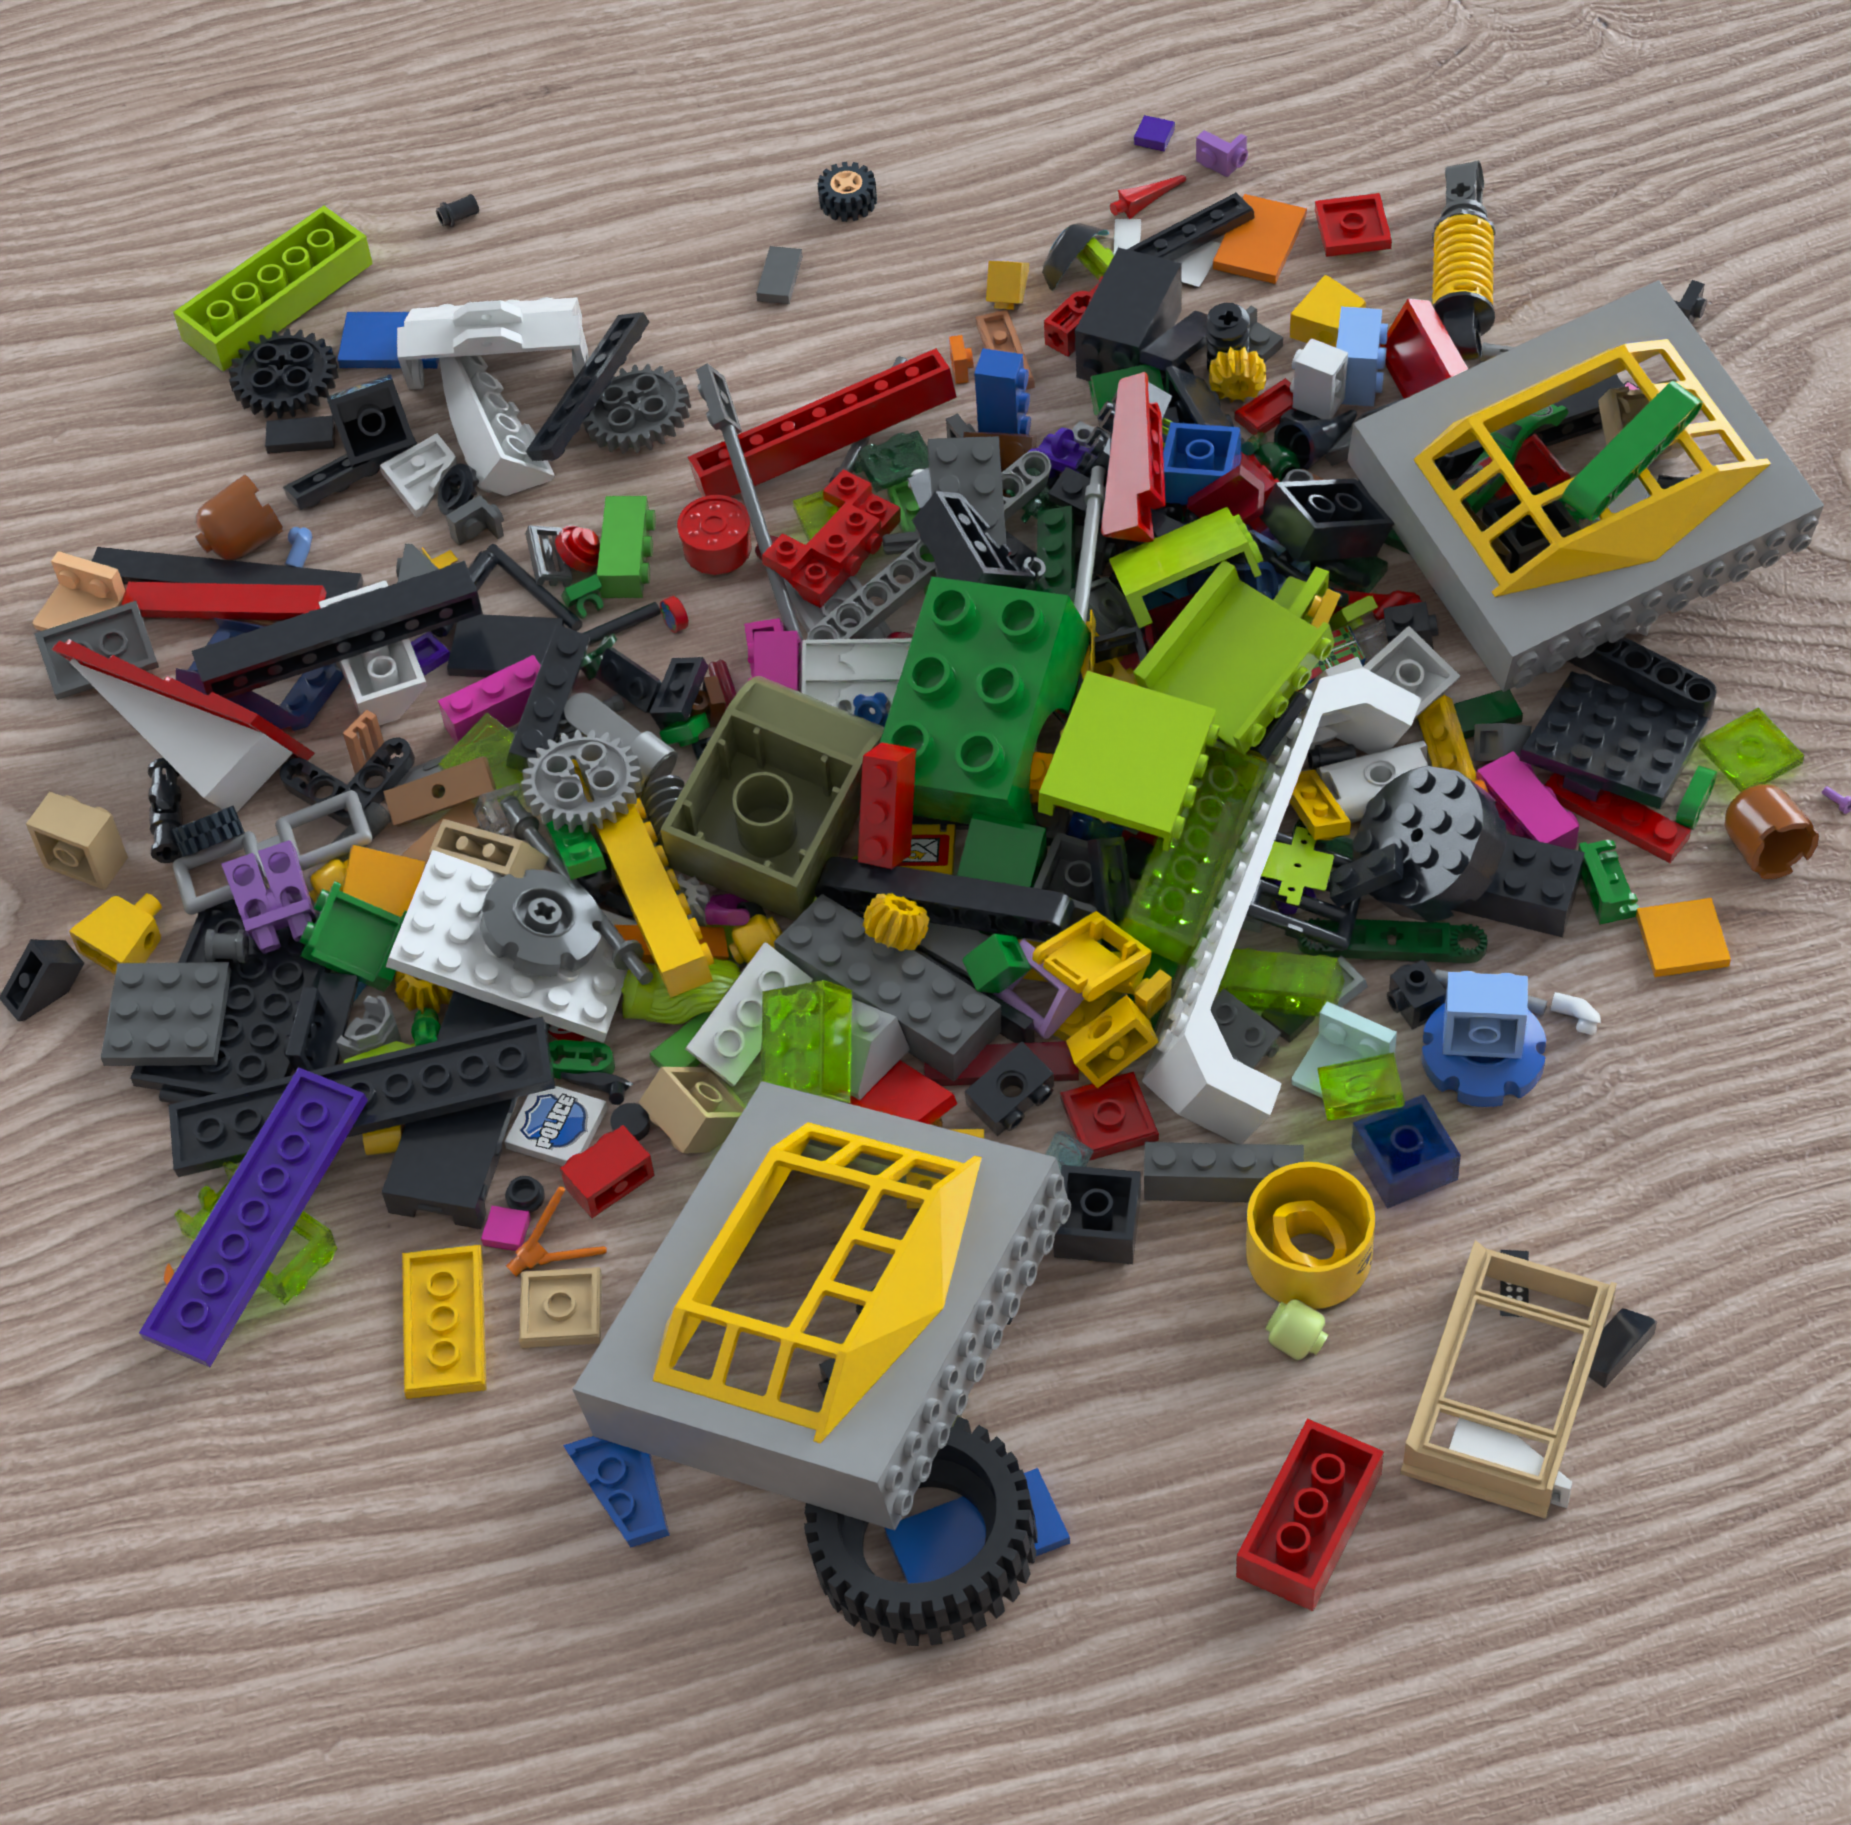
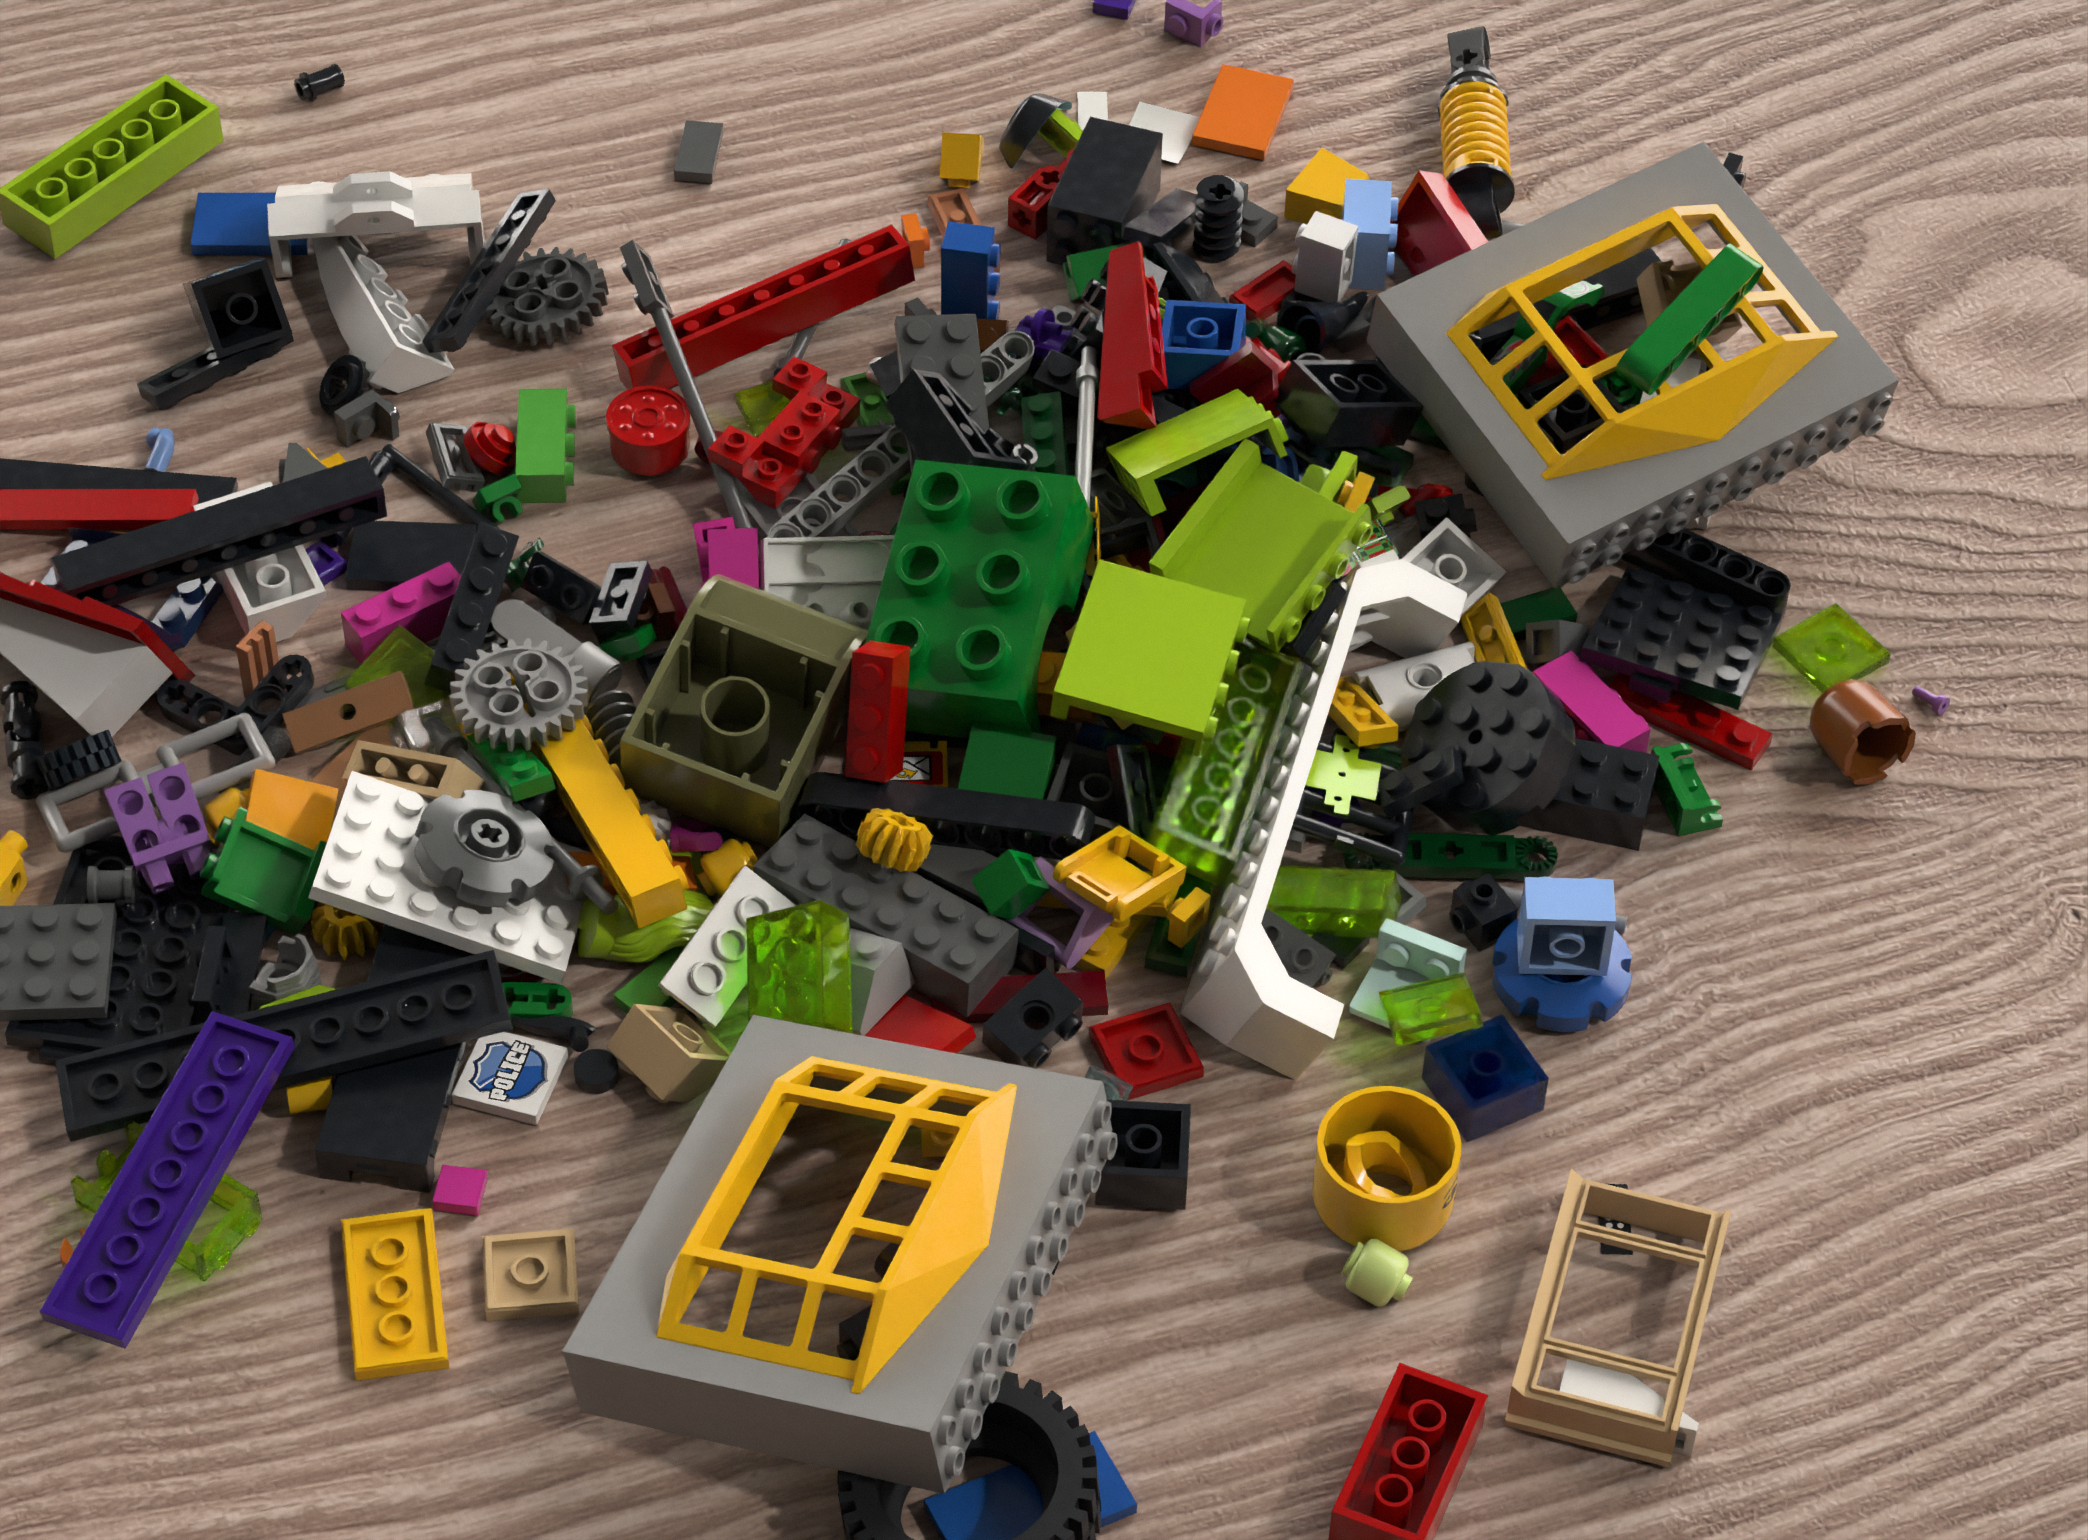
camera: 10 degrees left, 5 degrees down
dark orange cylinder [195,475,283,560] -> none
black gear [229,329,339,419] -> none
black tile [265,415,335,454] -> none
white wing [380,433,457,518] -> none
green axle [411,1007,441,1046] -> none
black plate [505,1176,545,1213] -> none
orange plant [506,1186,607,1277] -> none
red brick [560,1125,655,1218] -> none
blue wing [563,1436,670,1548] -> none
black bar [583,602,661,646] -> none
red tile [660,596,689,633] -> none
black wheel [817,162,877,222] -> none
clear green bracket [852,430,929,493] -> none
blue plate [853,692,888,727] -> none
yellow brick [1066,995,1159,1088] -> none
red piece [1110,175,1186,219] -> none
black tile [1127,192,1255,261] -> none
dark grey brick [1144,1142,1304,1203] -> none
yellow gear [1209,346,1266,403] -> none
black pin [1308,744,1356,771] -> none
red plate [1315,193,1392,257] -> none
white arm [1551,992,1601,1035] -> none
black slope [1572,1308,1657,1388] -> none
light orange tile [1636,898,1731,977] -> none
green beam [1675,765,1718,830] -> none

